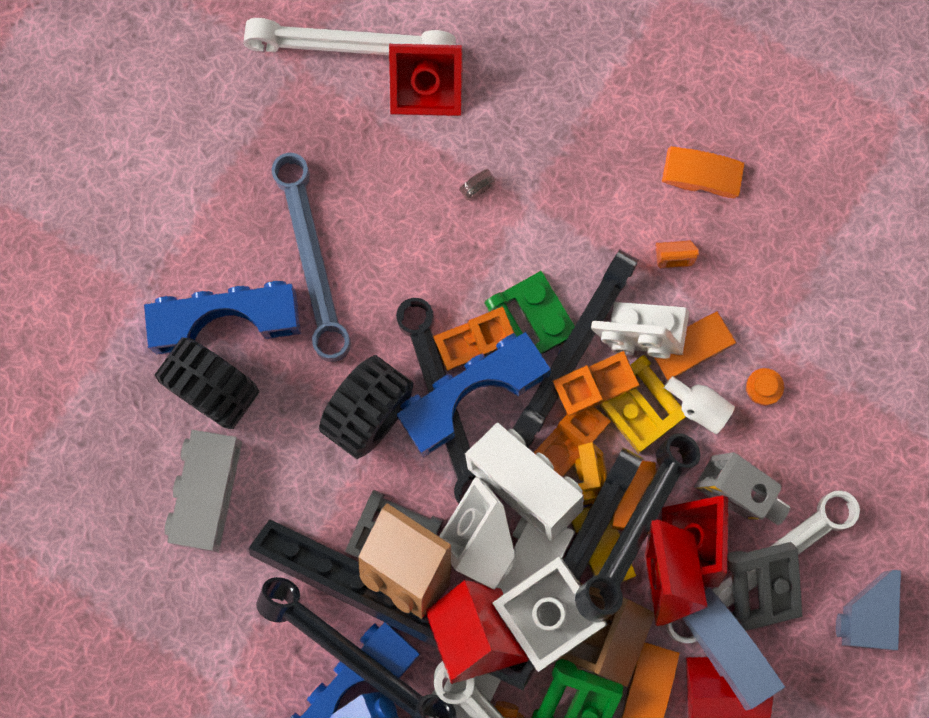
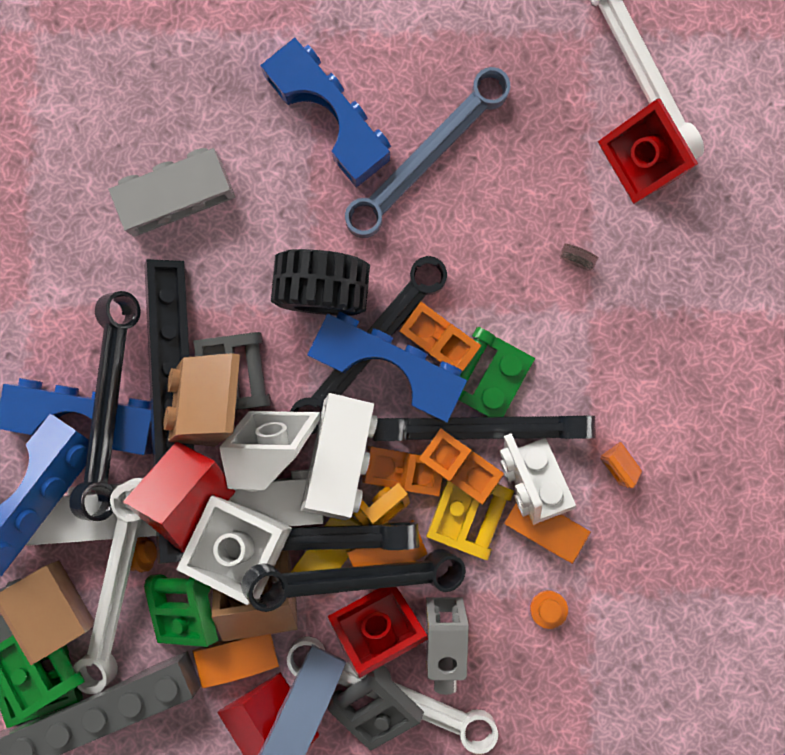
camera: 50 degrees right, 10 degrees up
black tyre [154,337,260,429] -> none
red slope [645,520,707,626] -> none
orange slope [662,146,745,199] -> none
white piece [664,376,735,434] -> none

